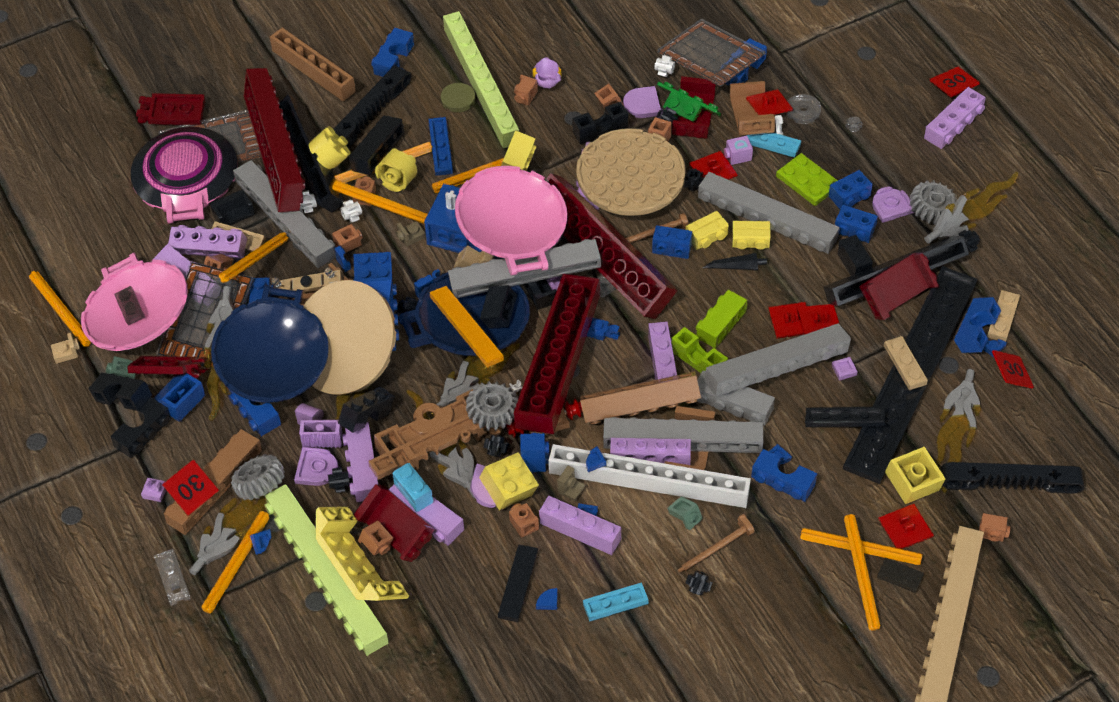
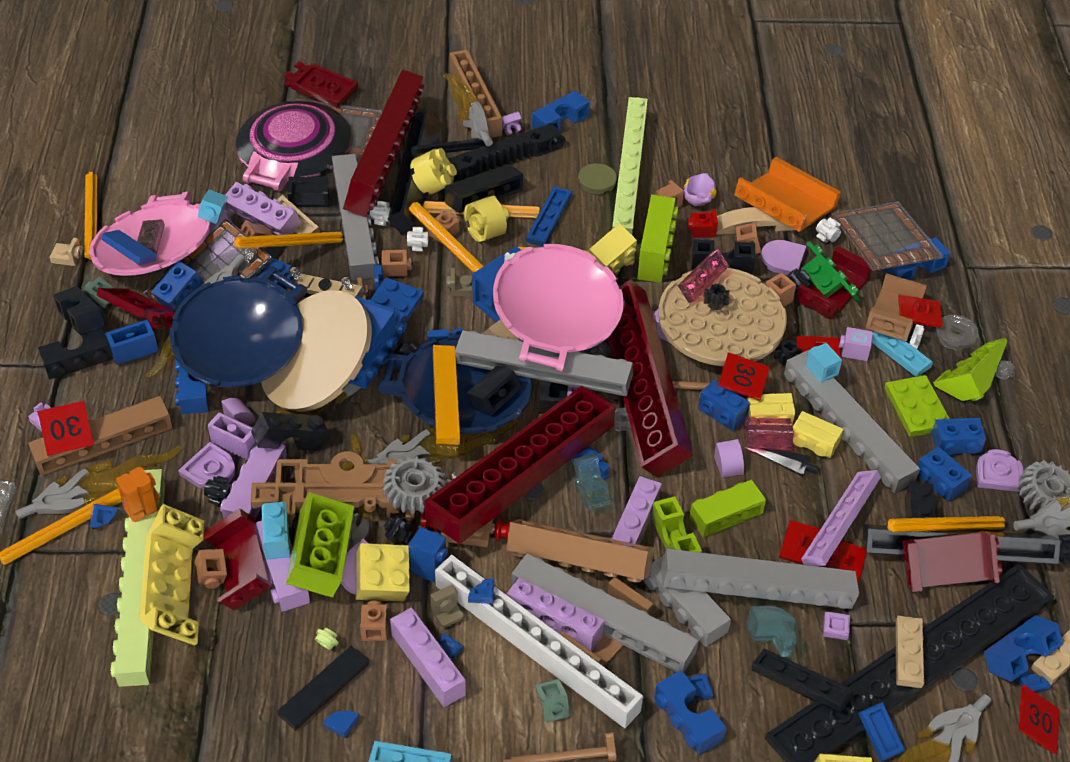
camera: 25 degrees right, 5 degrees down
light grey gear [231,454,285,500] -> none
none -> blue tile [102,230,157,265]
none -> orange brick [116,466,160,522]
none -> blue brick [151,261,204,312]
none -> medium azure brick [197,189,228,224]
none -> lime brick [286,492,354,598]
none -> yellowish green plate [315,628,339,650]
none -> black axle [411,139,486,157]
none -> piece [443,73,493,146]
none -> lavender tile [502,112,521,136]
none -> clear light blue brick [573,453,611,510]
none -> lime brick [637,195,678,283]
none -> clear pink plate [678,249,729,303]
none -> red brick [687,209,718,238]
none -> black gear [704,284,730,310]
none -> lavender brick [714,439,744,478]
none -> tan slope [716,207,795,235]
none -> red piece [718,352,770,401]
none -> orange panel [734,157,841,232]
none -> clear pink brick [744,417,794,450]
none -> clear light blue brick [746,606,796,657]
none -> lavender plate [801,470,881,567]
none -> medium azure brick [805,343,842,382]
none -> blue tile [858,702,905,761]
none -> light orange axle [887,516,1005,532]
none -> lime wedge [933,338,1007,401]

